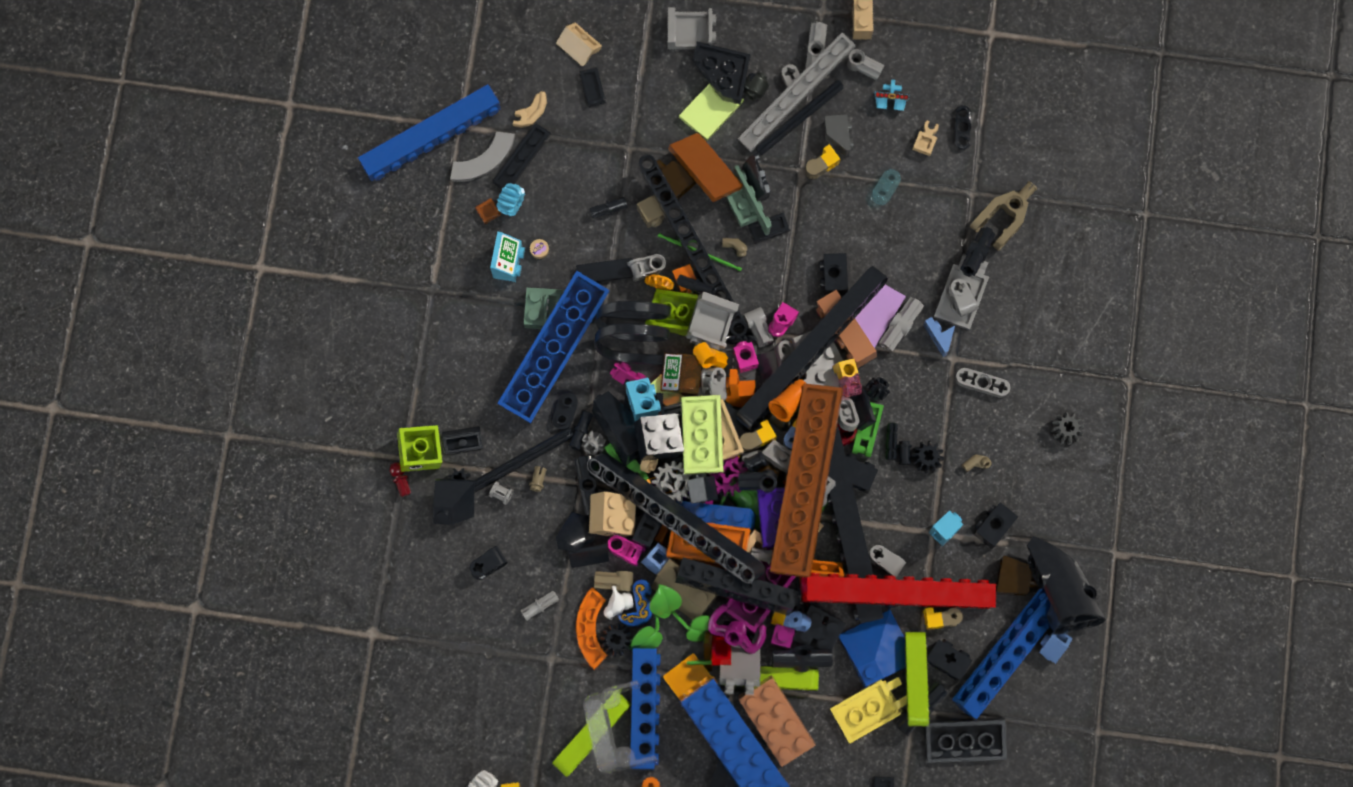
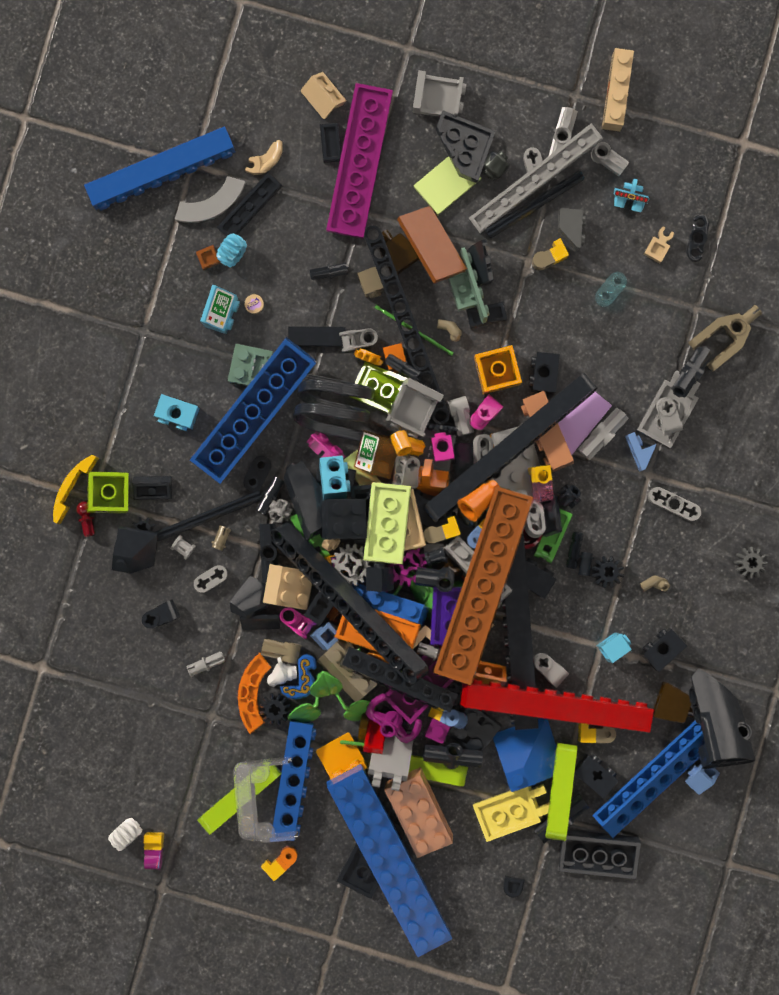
camera: 10 degrees right, 10 degrees up
none -> yellow slope [53,455,99,524]
none -> medium azure brick [154,394,200,431]
none -> light grey beam [194,565,228,593]
none -> magenta plate [326,83,393,239]
none -> light orange brick [474,345,522,394]

